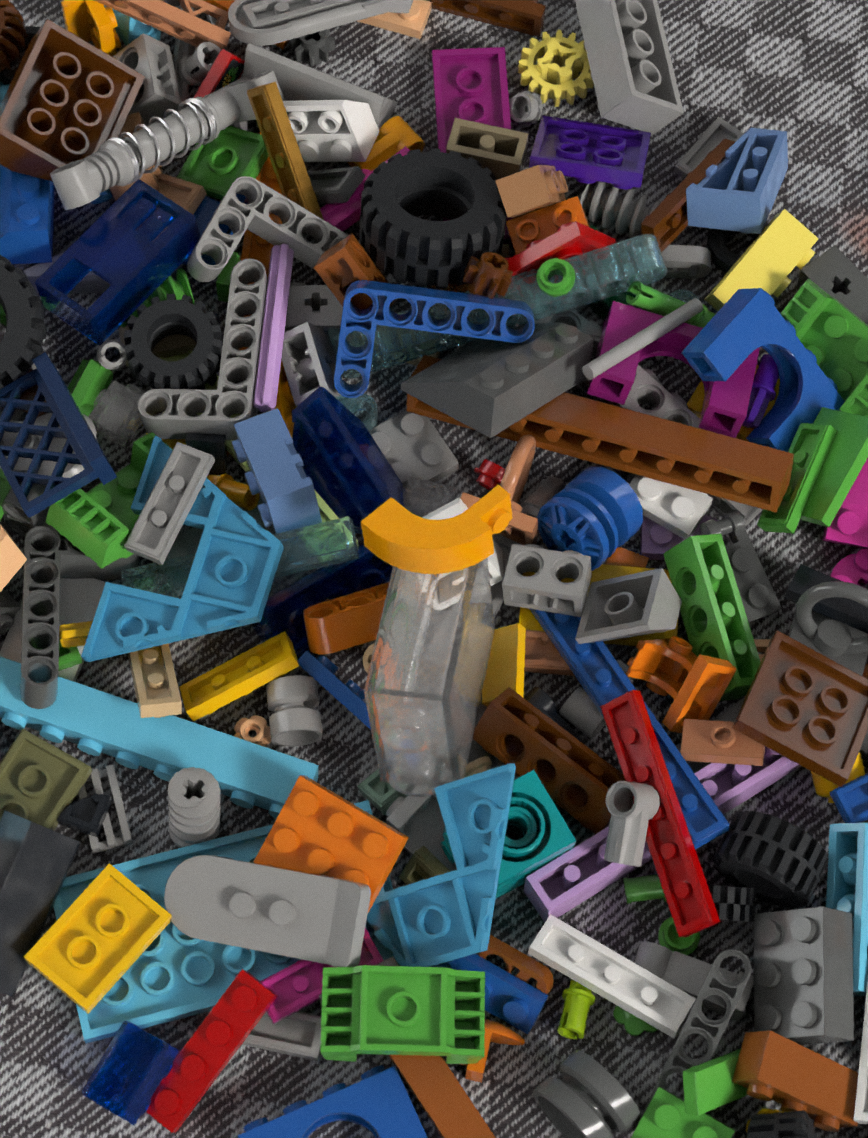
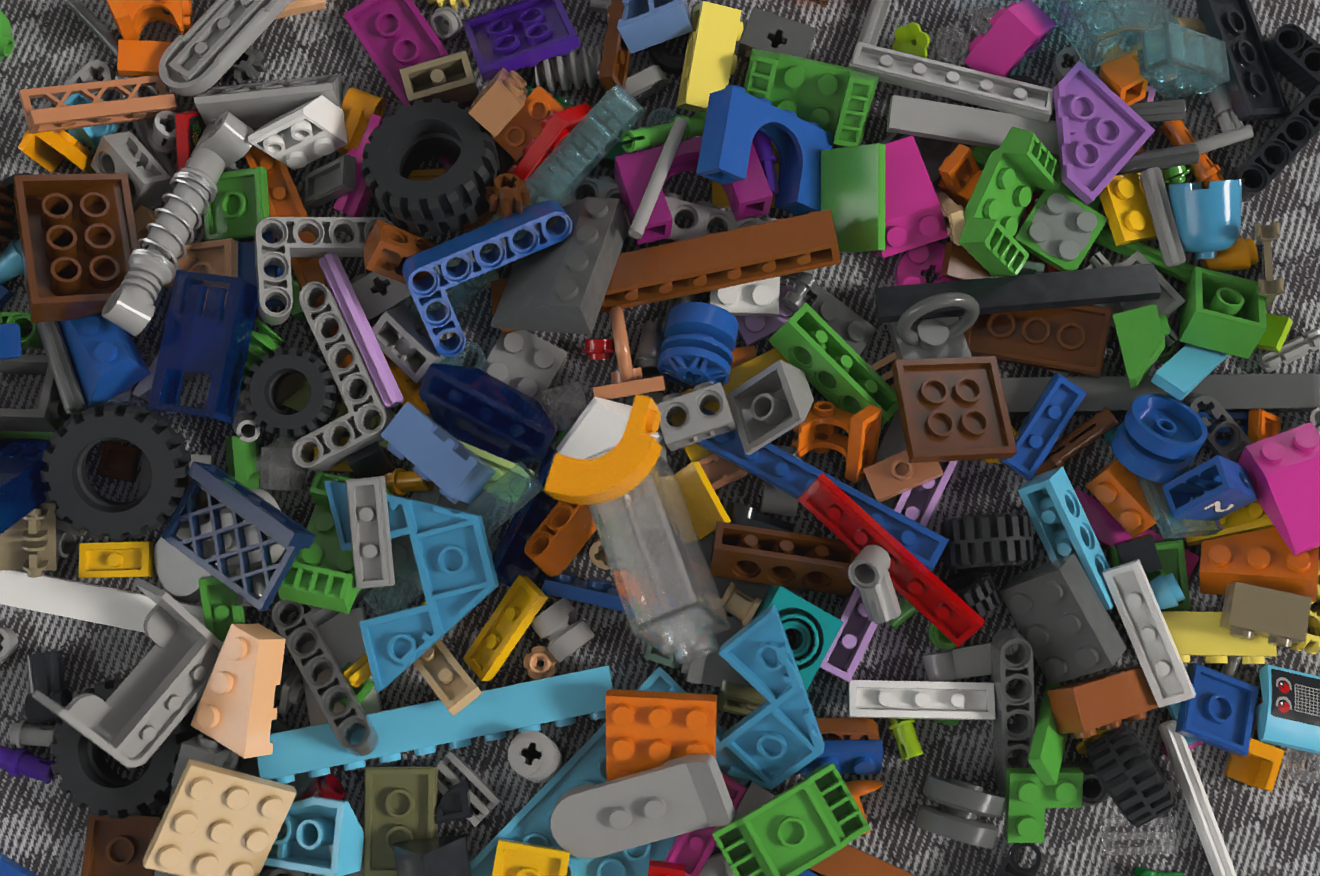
camera: 25 degrees left, 15 degrees up
pearl gold tile [247,81,324,220] -> none
bright green plate [536,258,576,297] -> none
bright green tile [757,423,837,534] -> none

